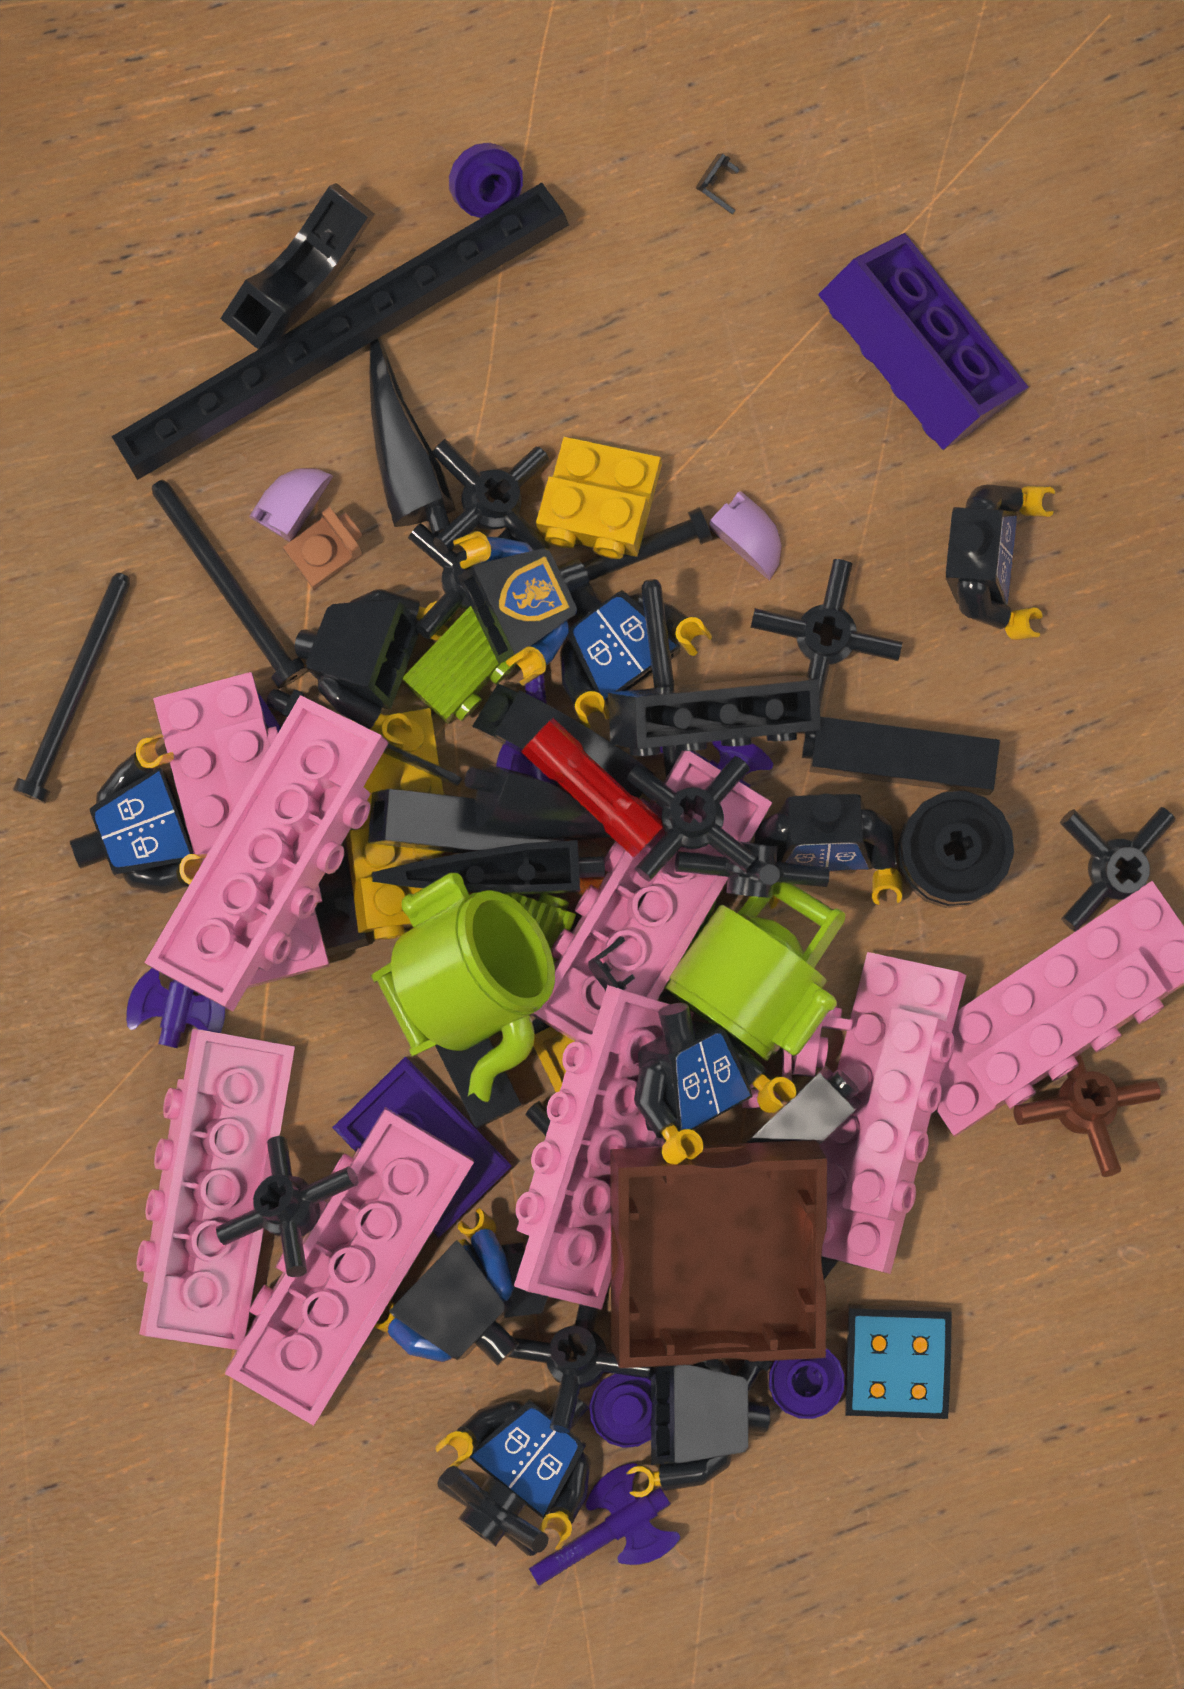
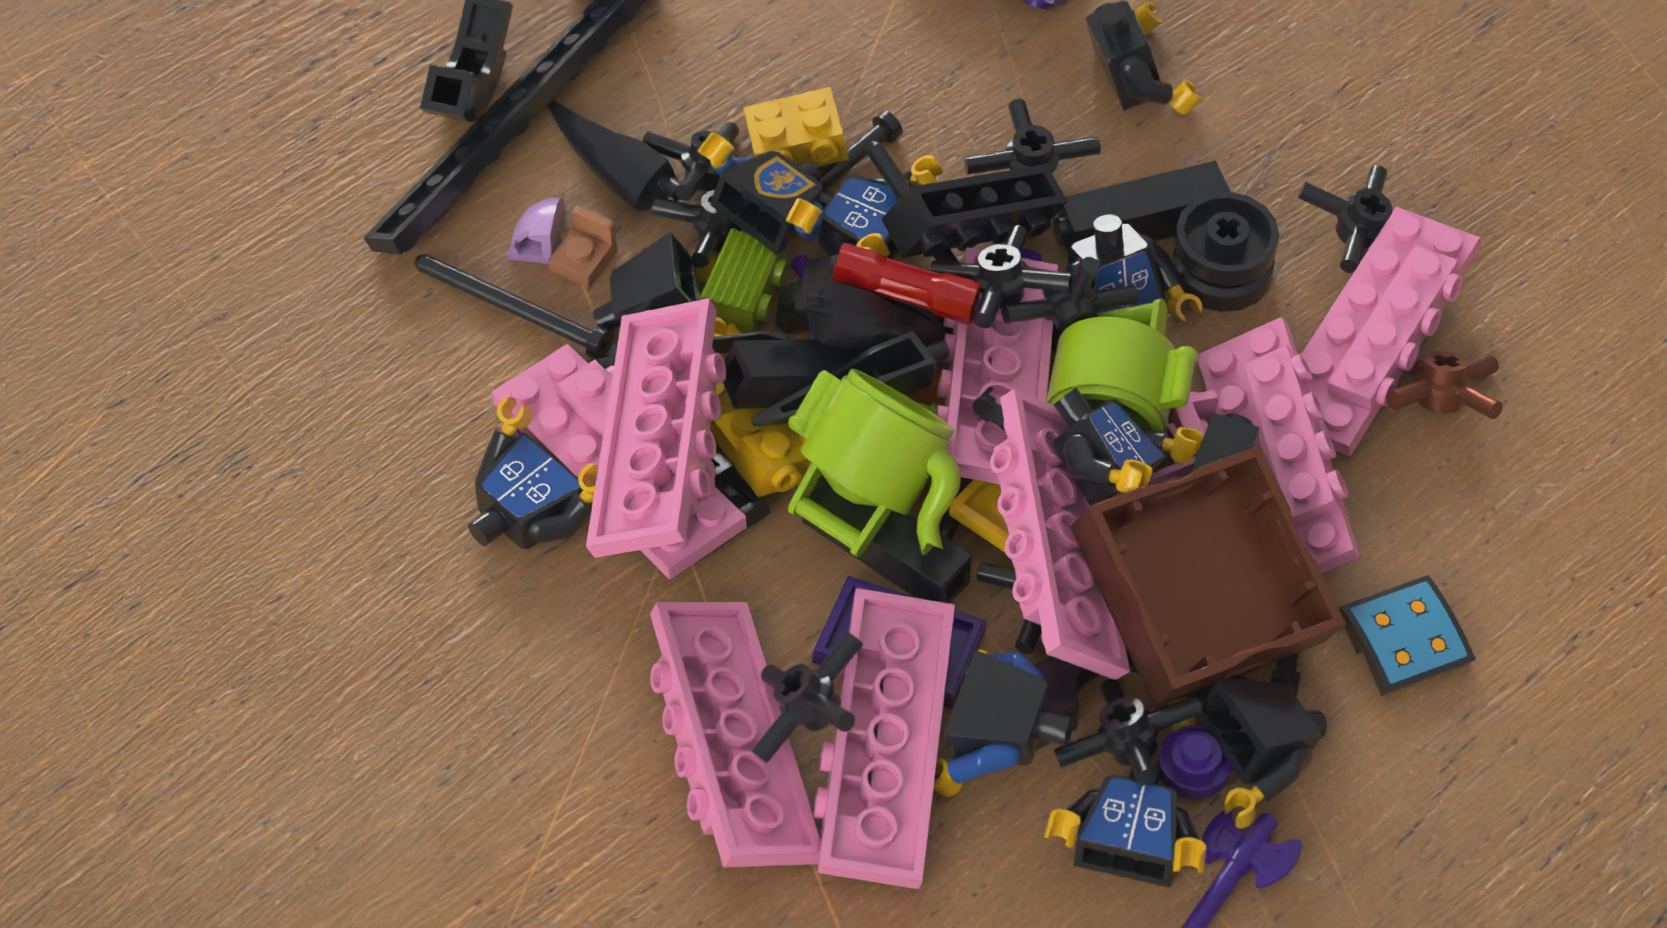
camera: 25 degrees left, 30 degrees down
black bar [13,573,130,804] -> none
dark purple piece [126,968,225,1049] -> none
black bar [437,1466,549,1556] -> none
lavender brick [709,491,781,581] -> none
dark purple plate [769,1349,844,1419] -> none

